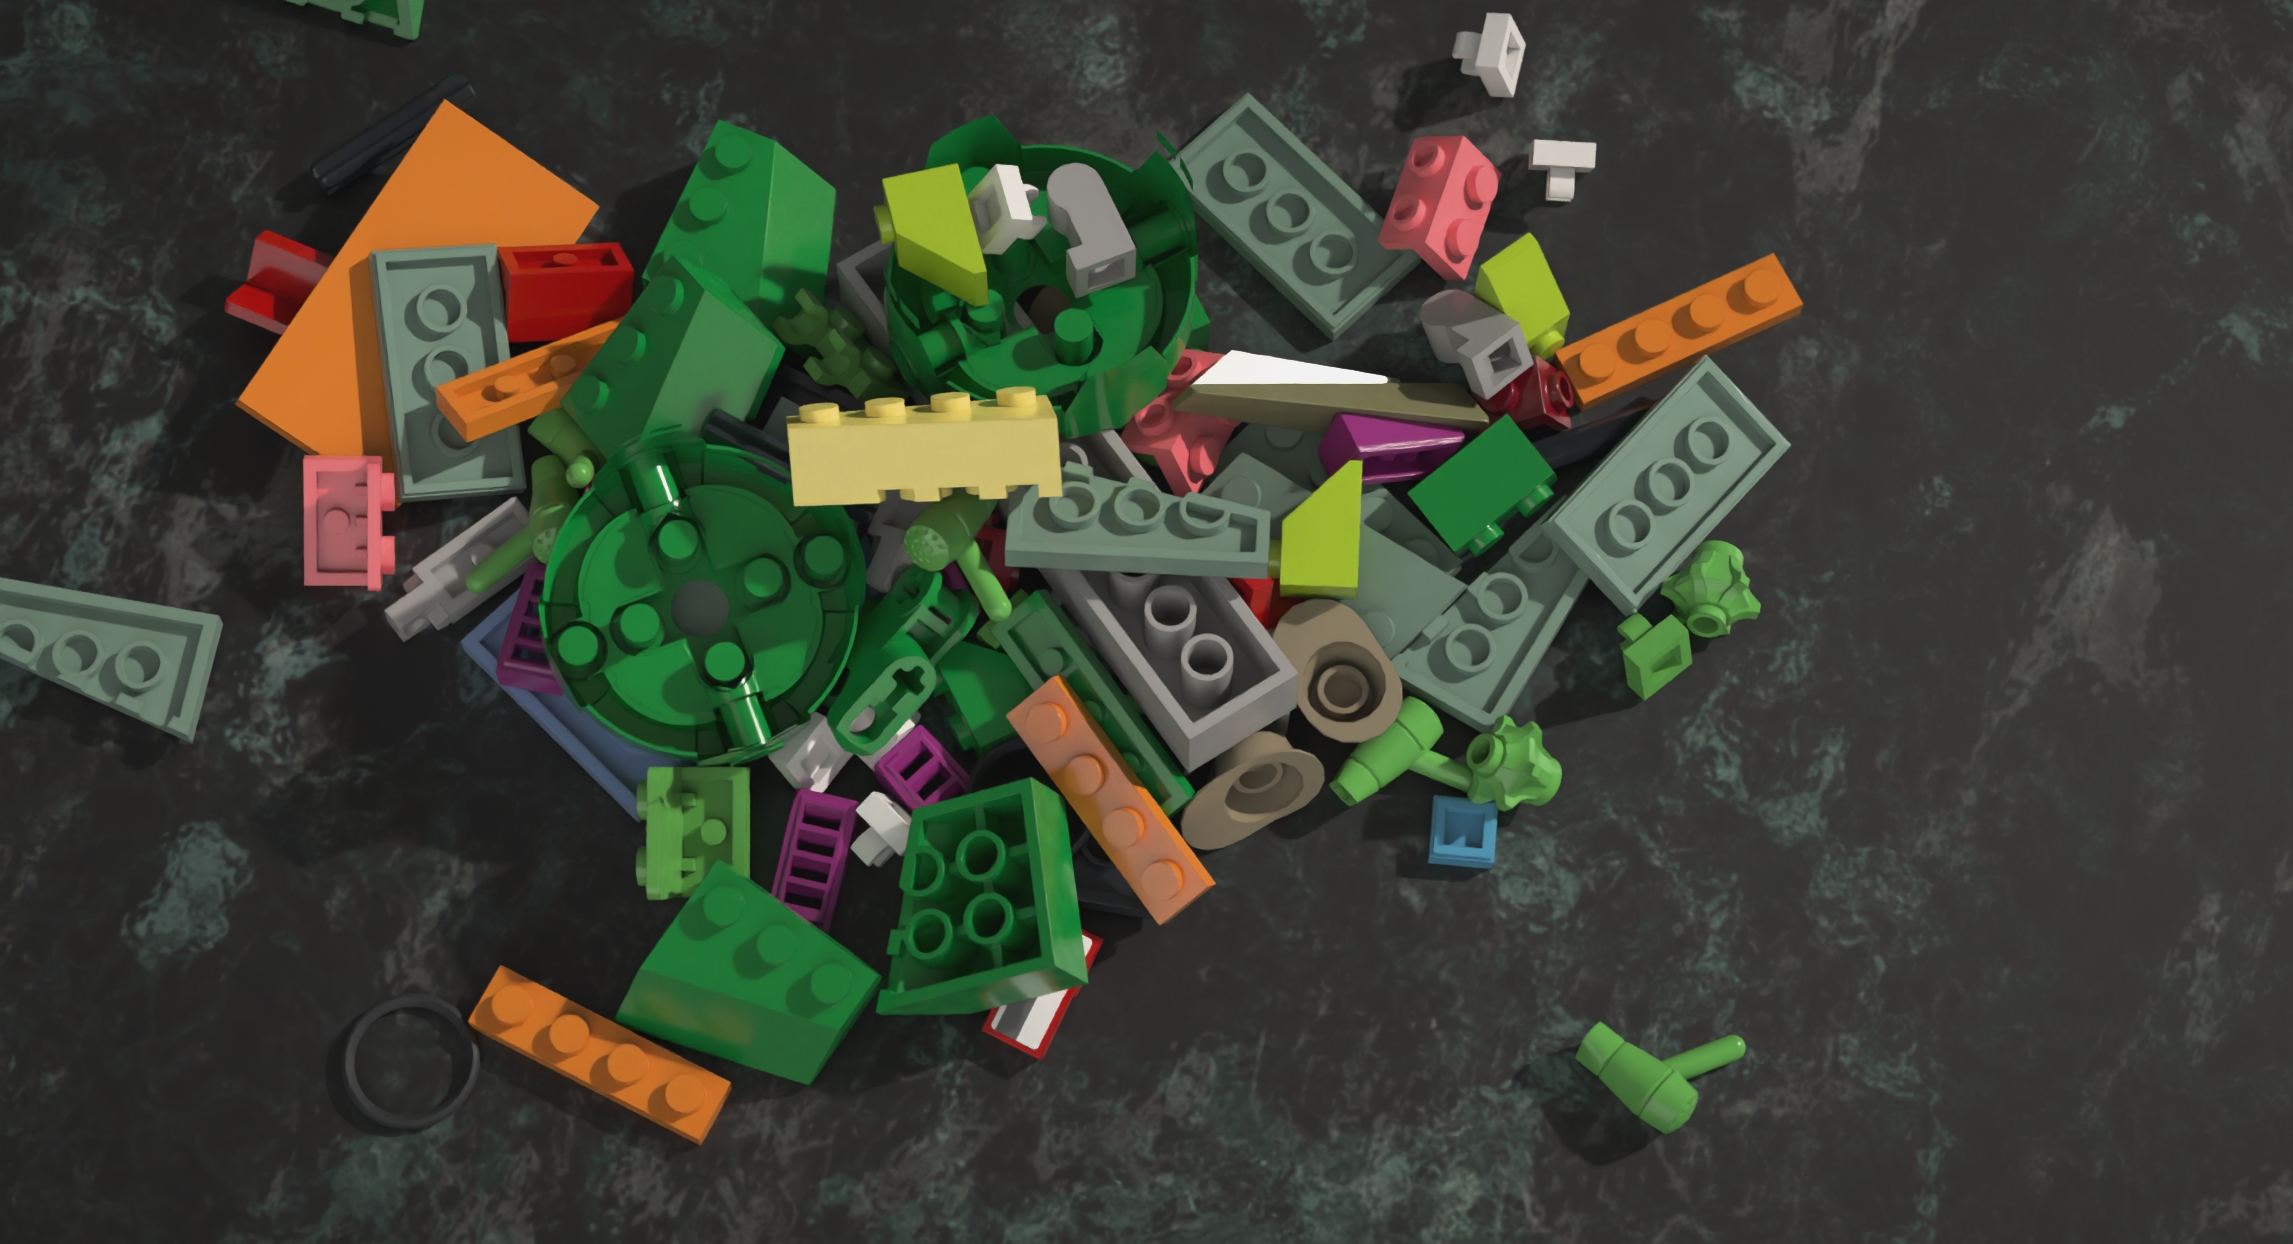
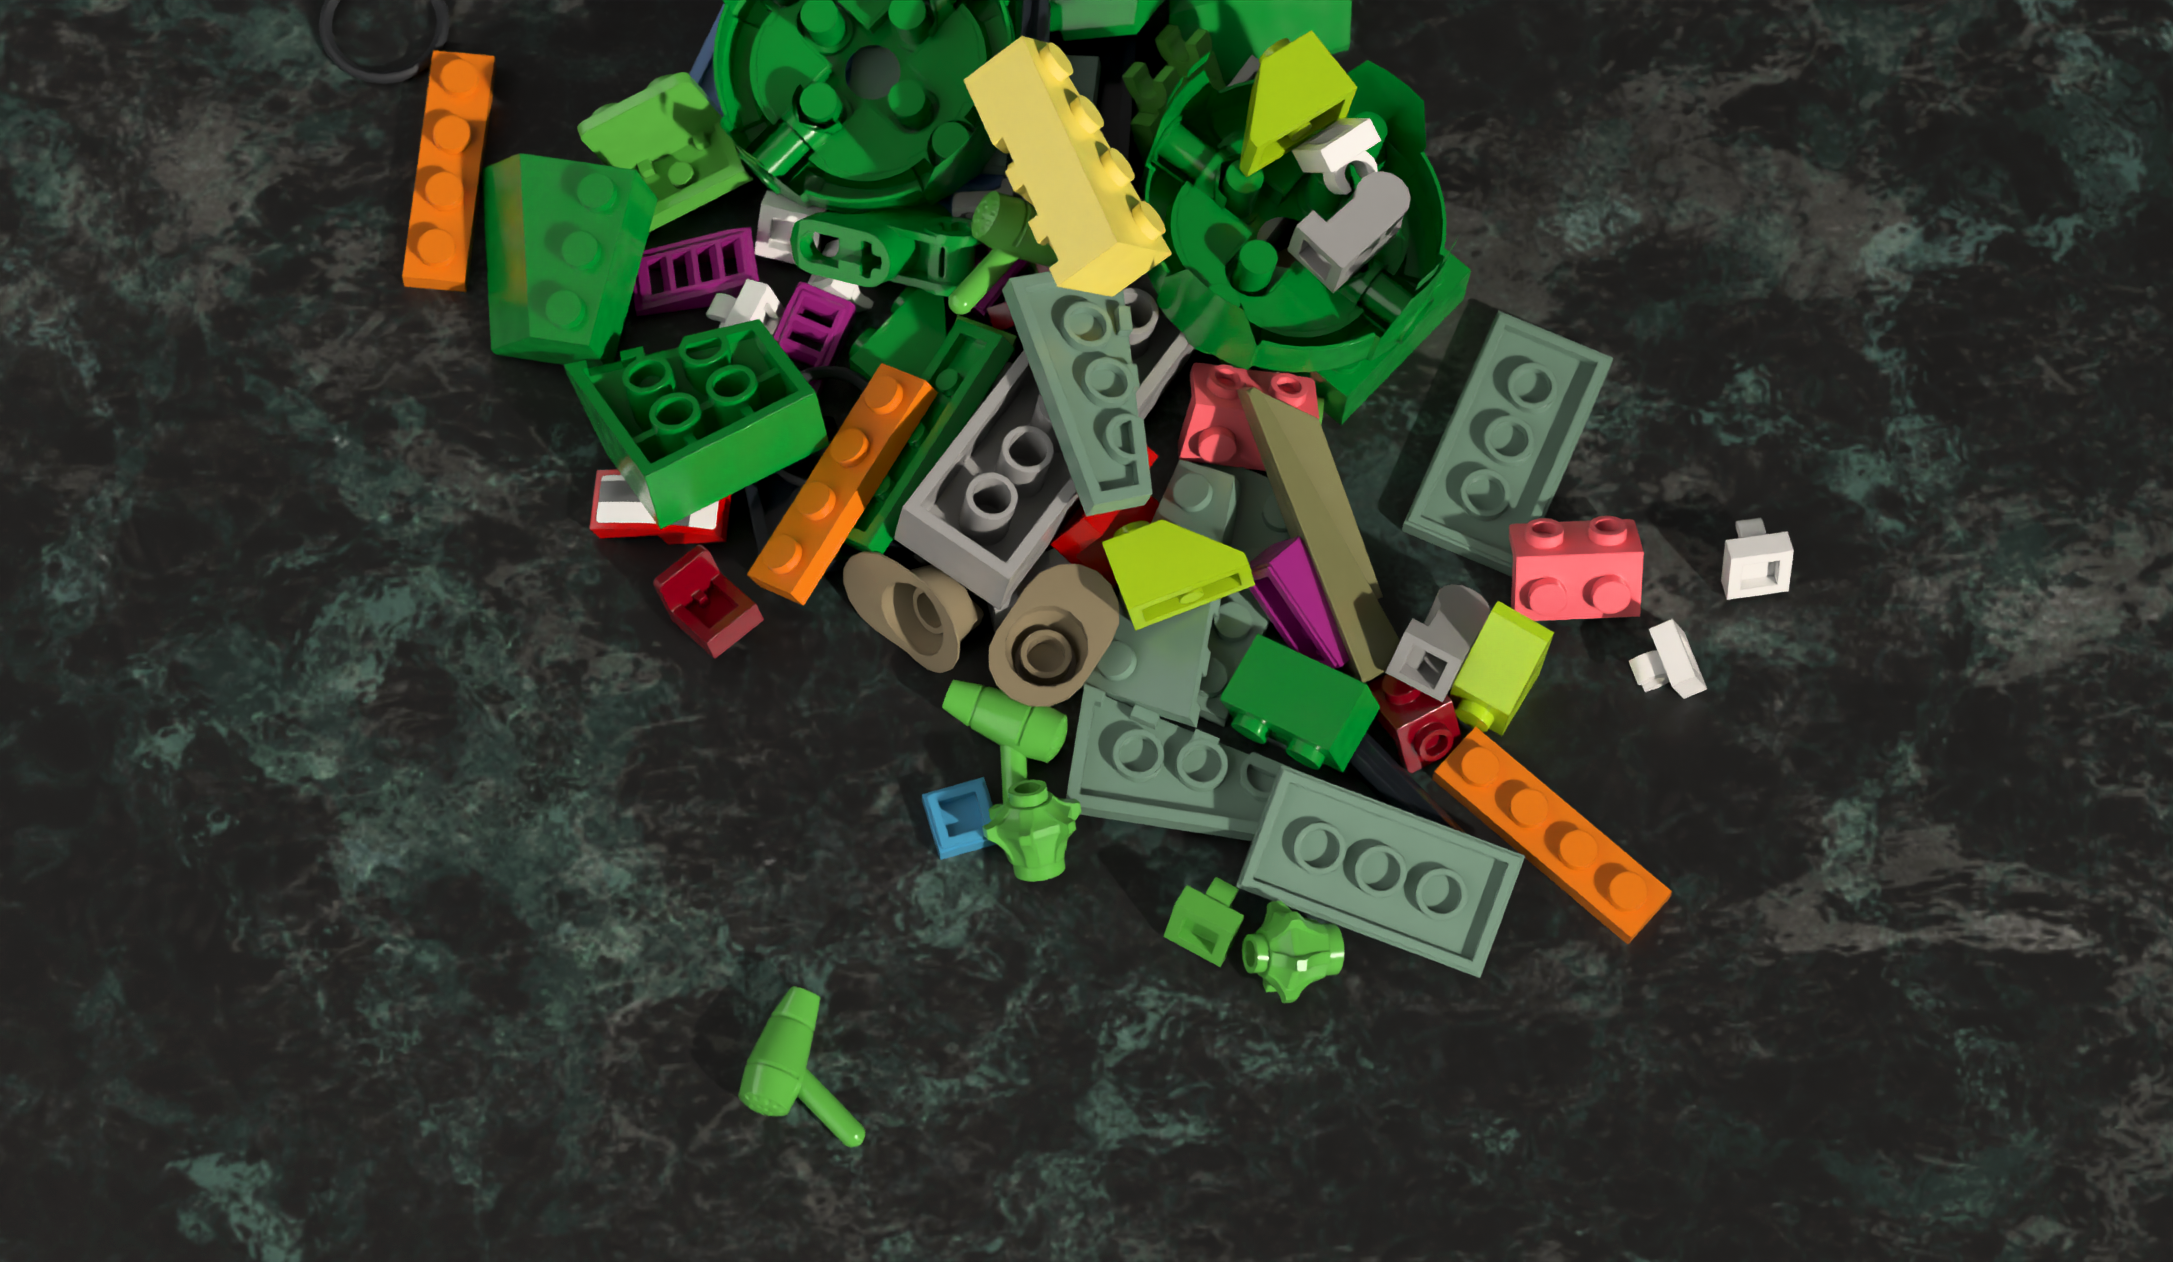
camera: 65 degrees right, 0 degrees up
none -> dark red bracket [653,545,764,659]

